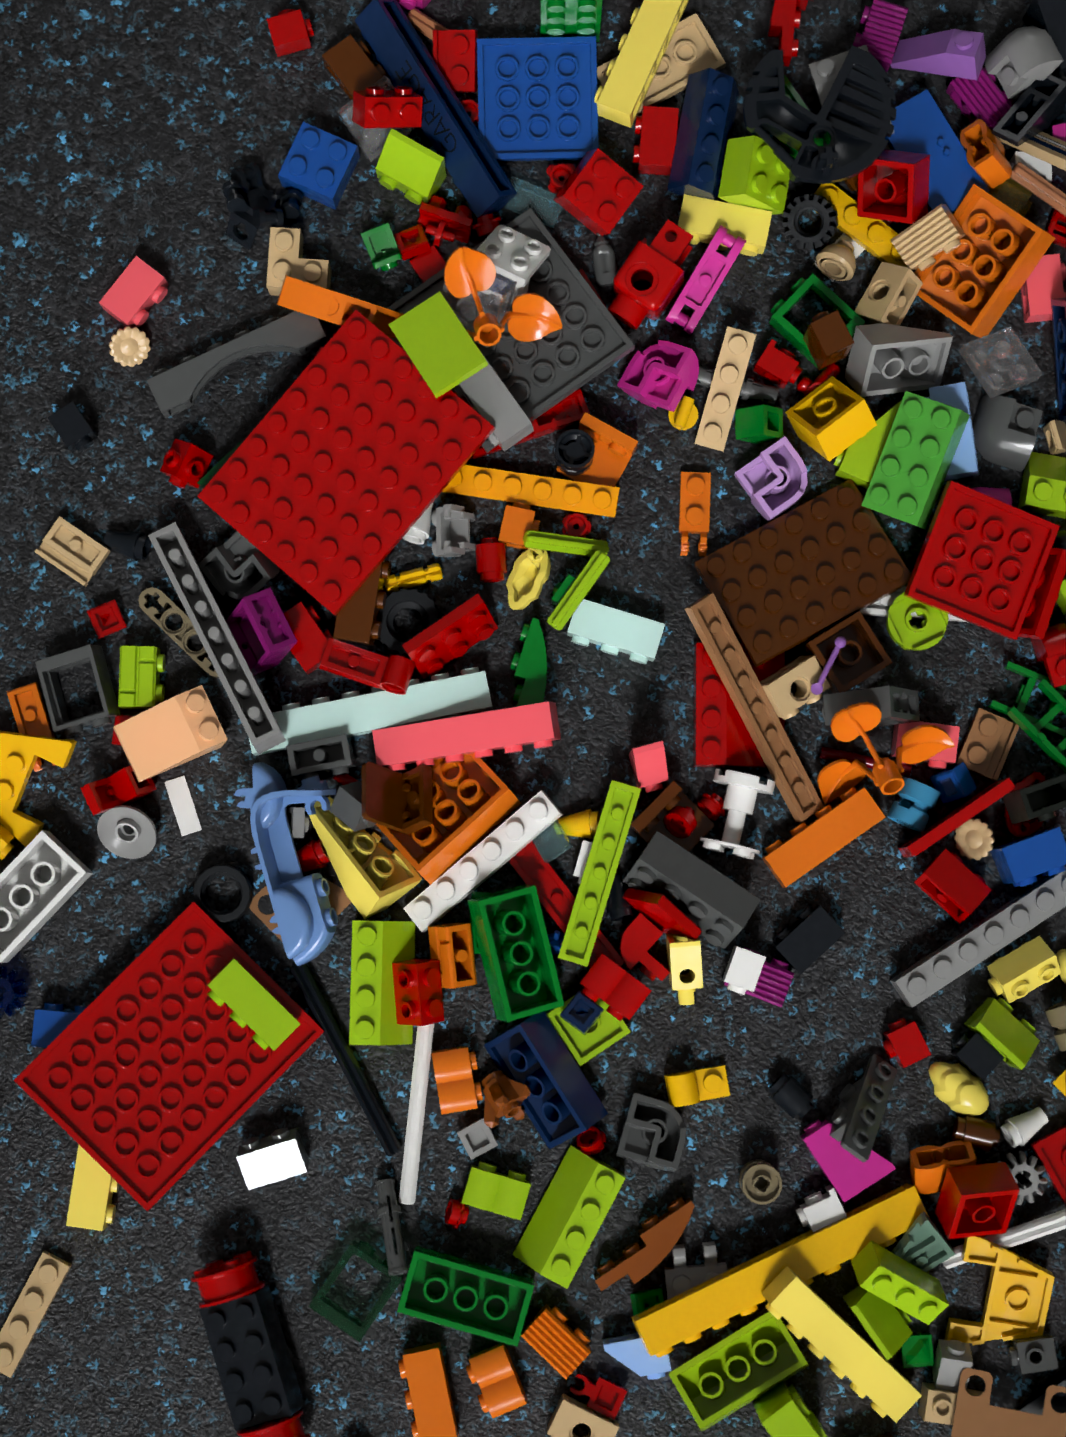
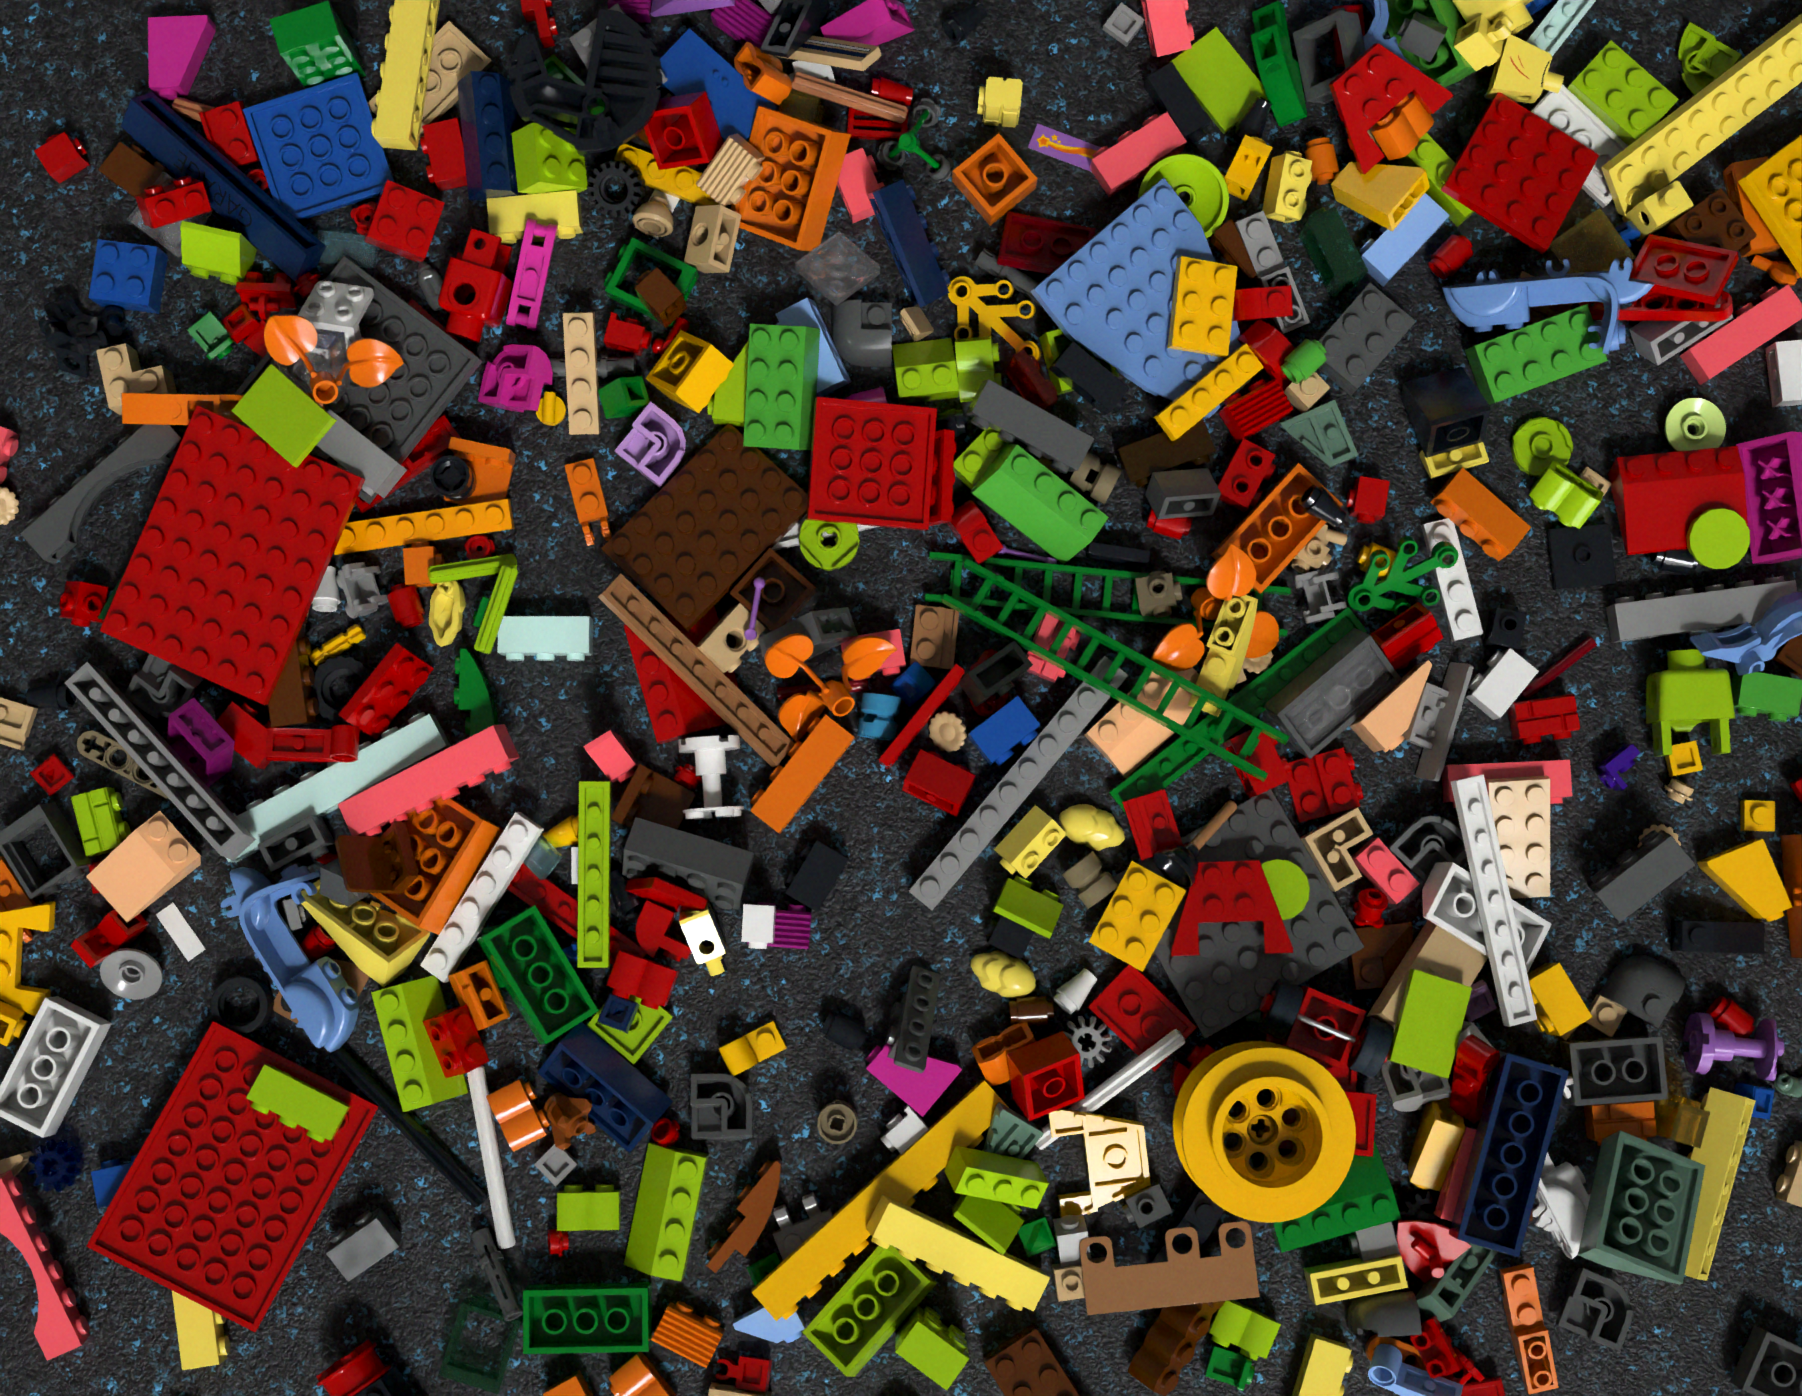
camera: 15 degrees left, 0 degrees up
red tile [664,806,697,838] -> none
light grey slope [844,323,953,397] -> none
red brick [882,1017,932,1068] -> none

